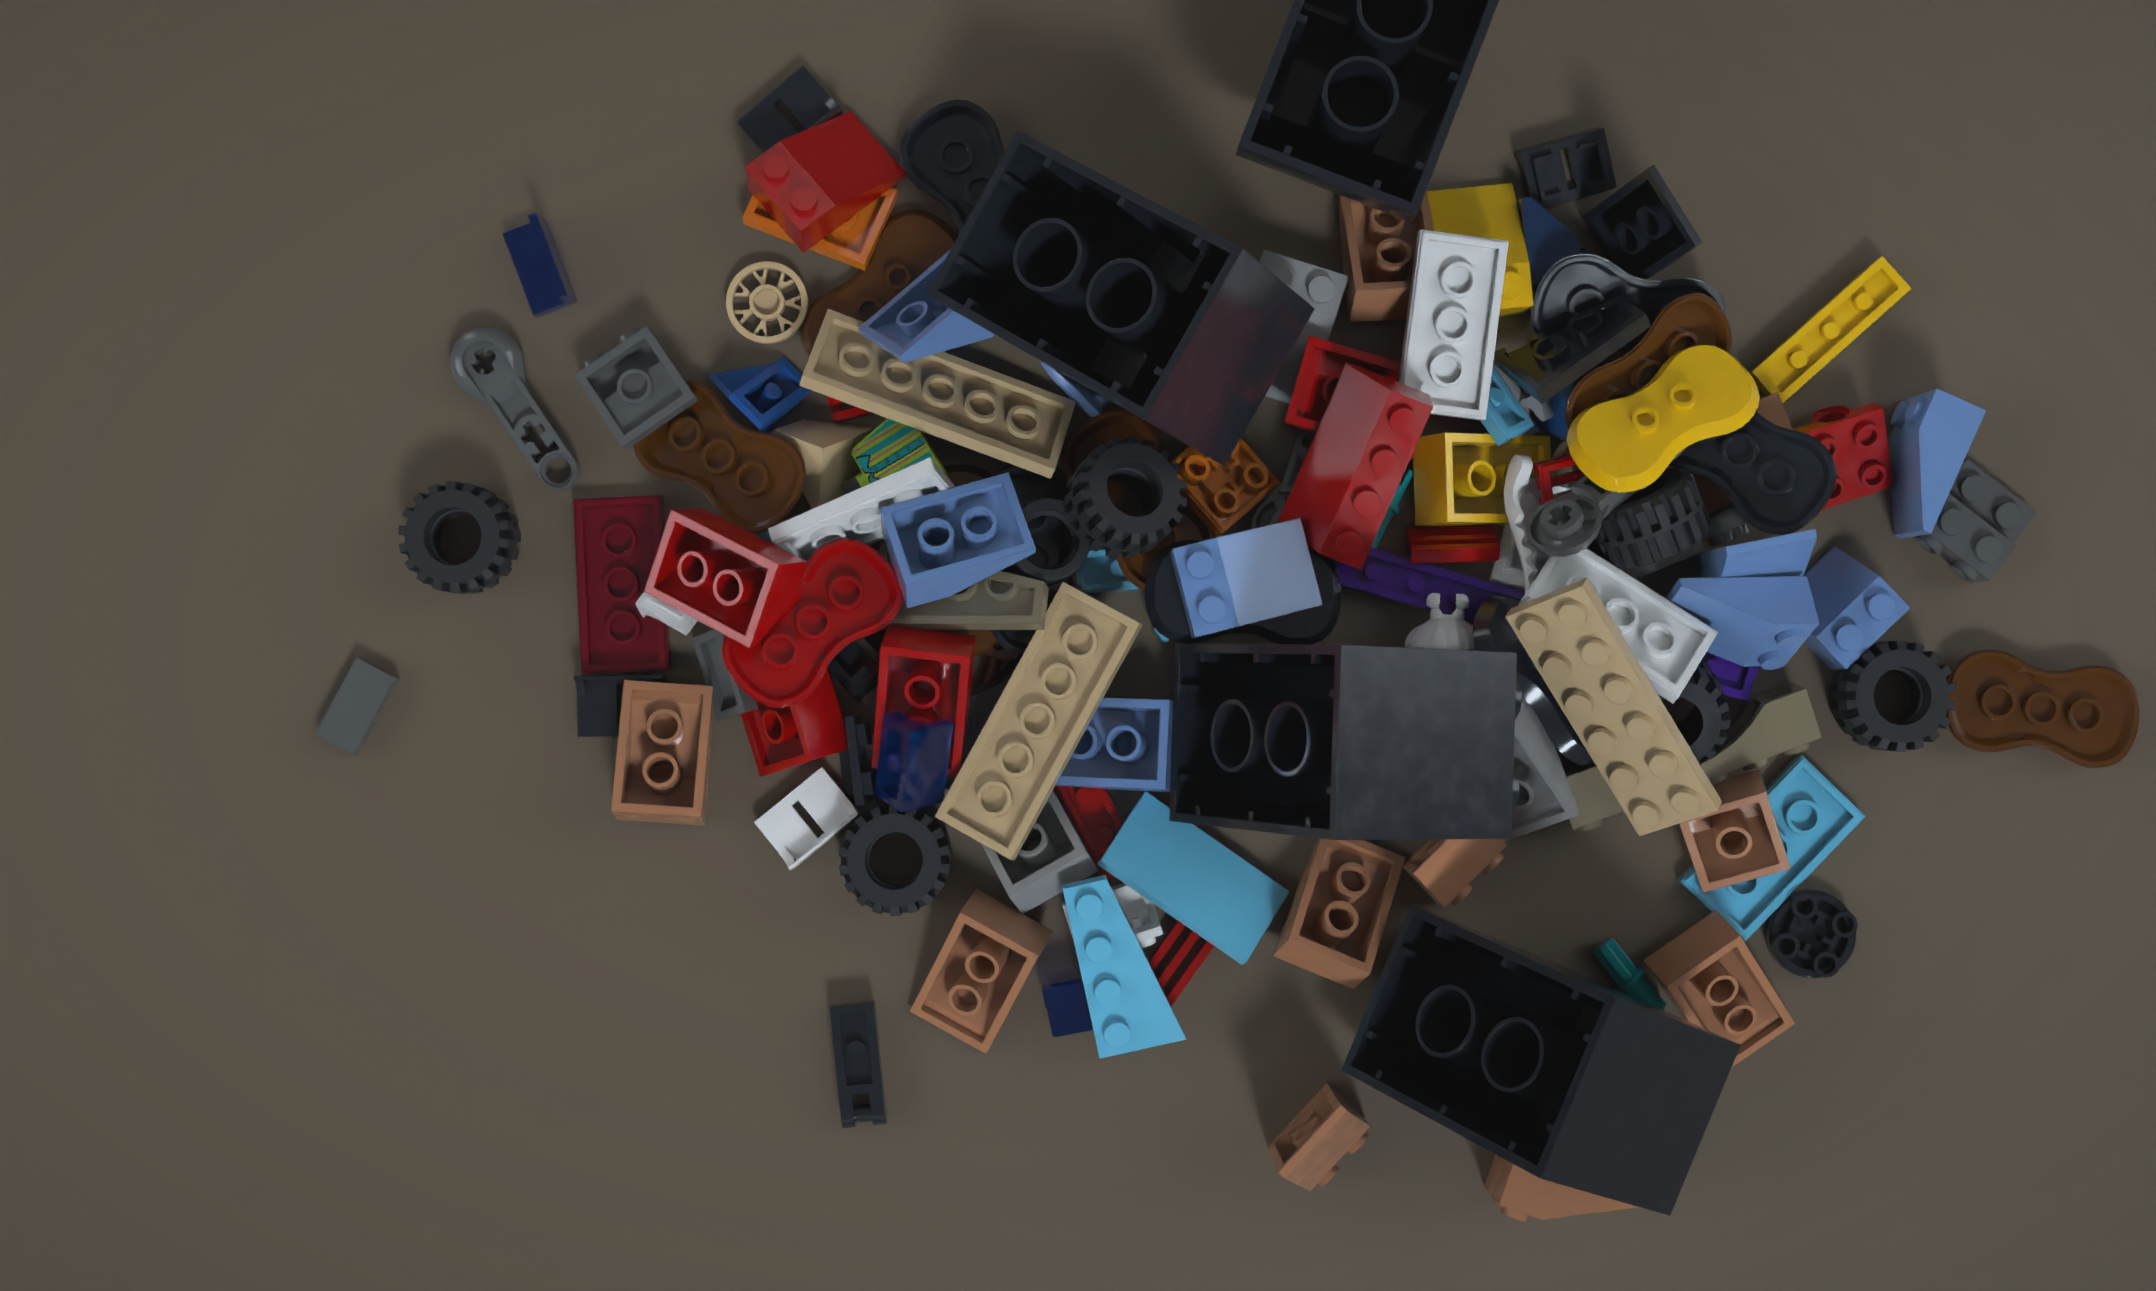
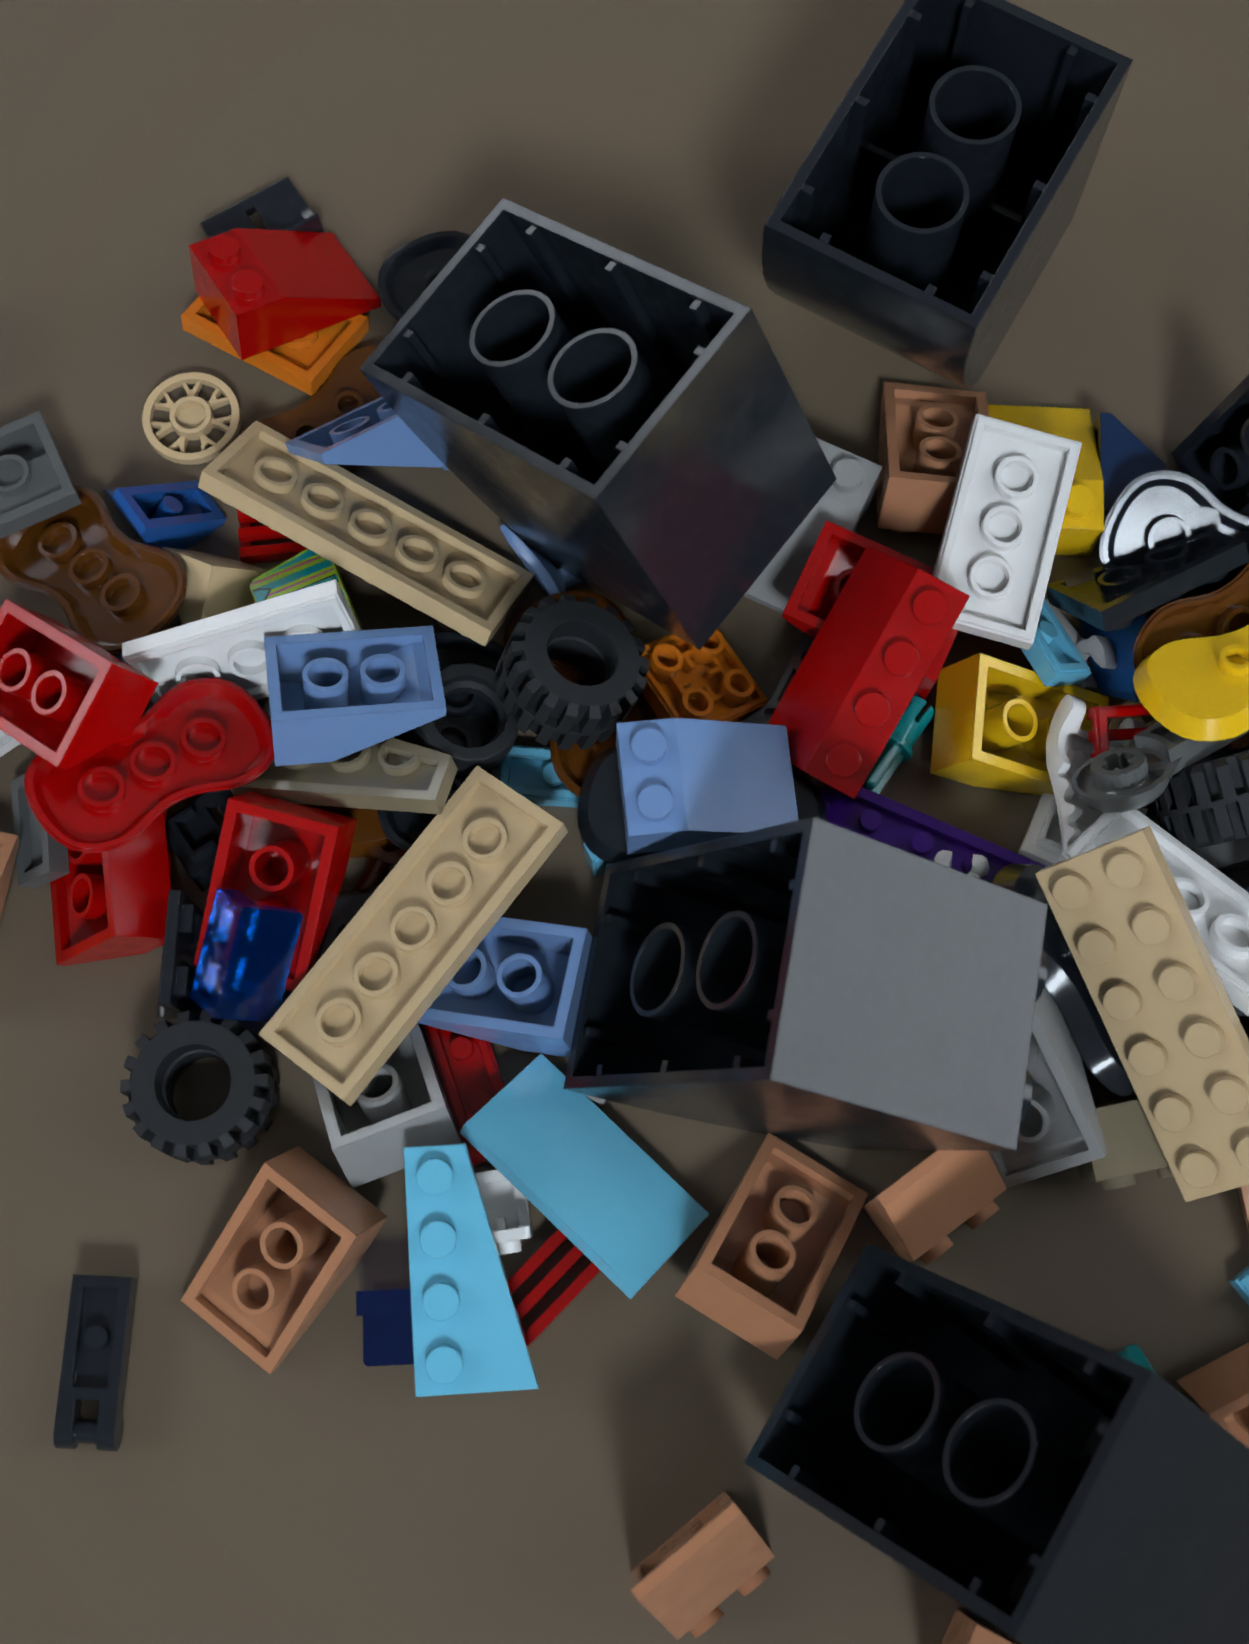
camera: 10 degrees right, 15 degrees down
white piece [754,767,861,870] -> none
red tile [1405,525,1500,564] -> none
black piece [1514,127,1617,209] -> none

